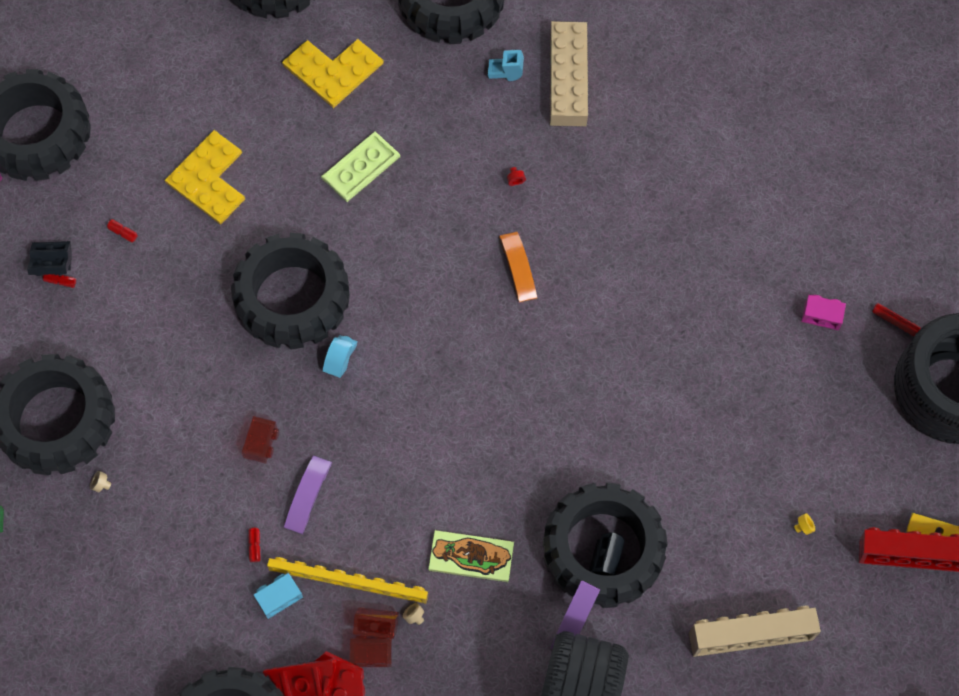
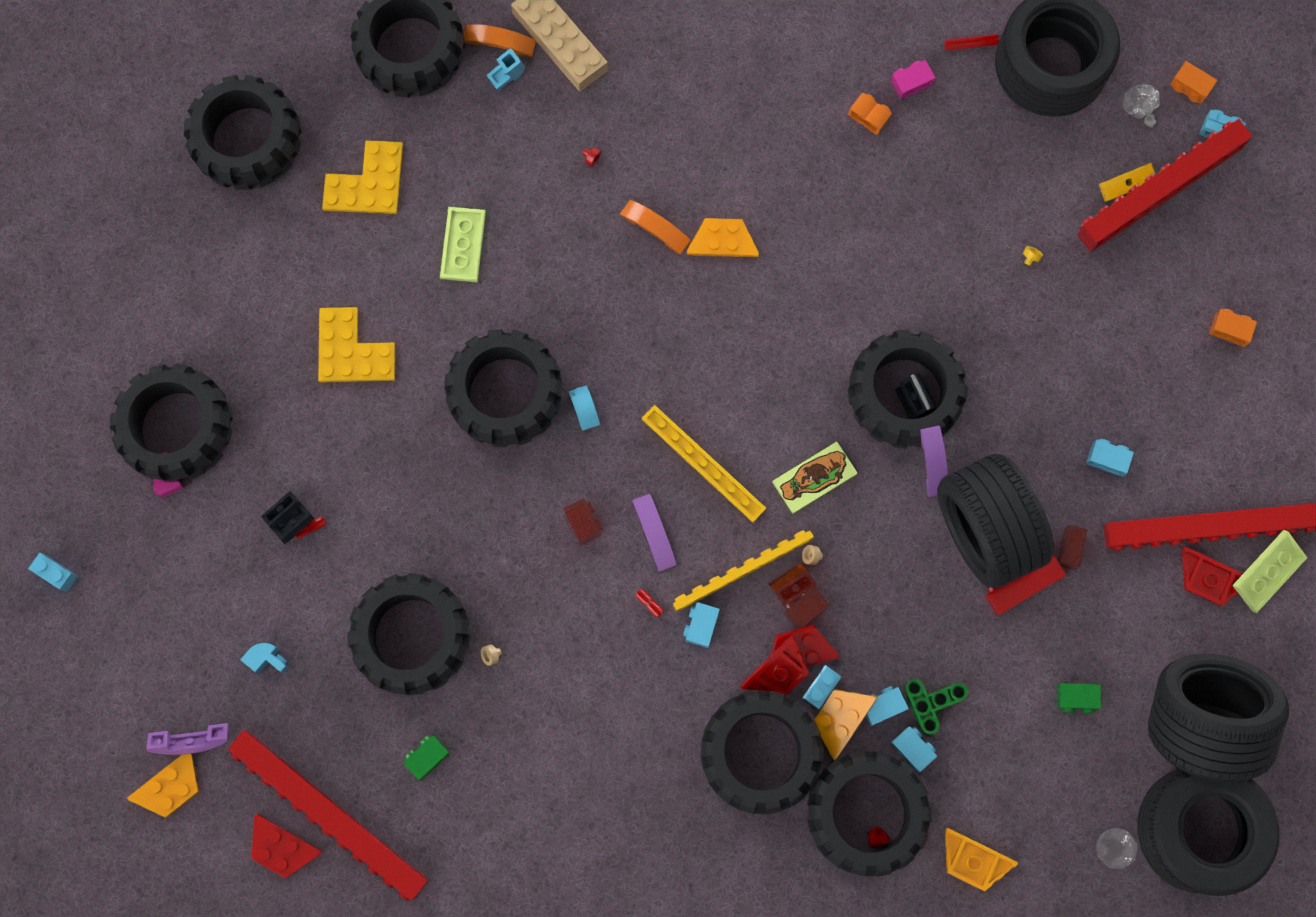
camera: 35 degrees left, 10 degrees up
red piece [107,219,138,242] -> none
tan brick [689,606,821,657] -> none
none -> orange slope [464,24,536,58]
none -> yellow plate [641,405,766,523]
none -> light orange wing [687,218,759,257]
none -> orange brick [848,93,892,135]

